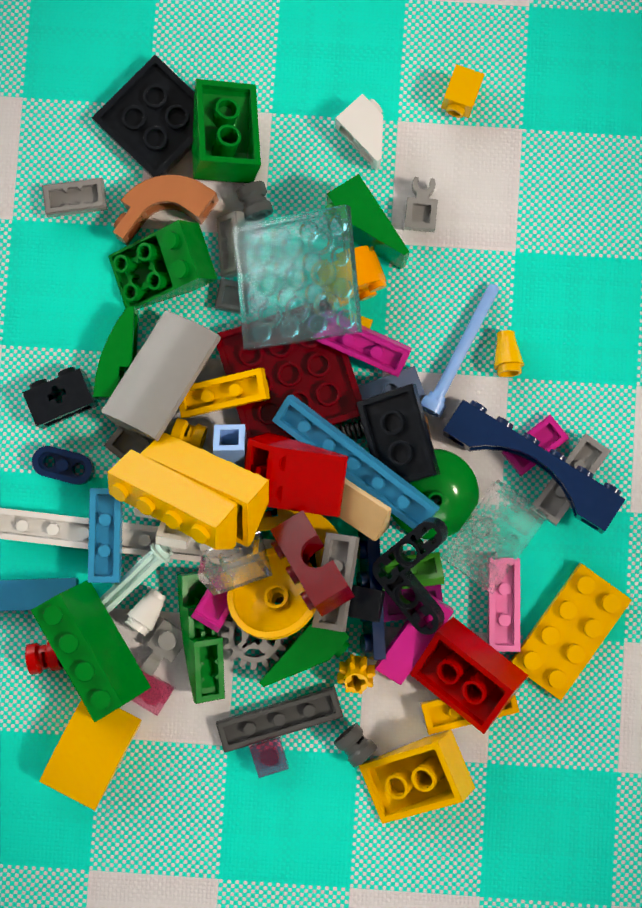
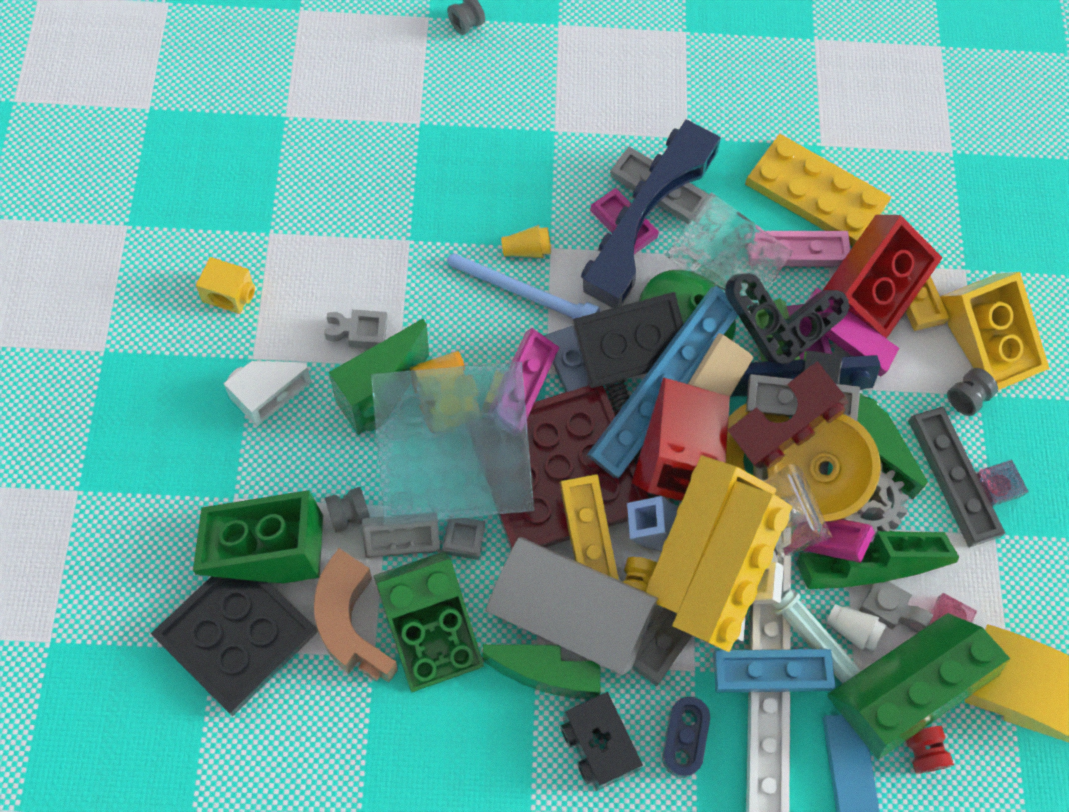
camera: 100 degrees left, 20 degrees down
light grey plate [42,178,108,218] -> none
yellow gear [337,654,375,694] -> none

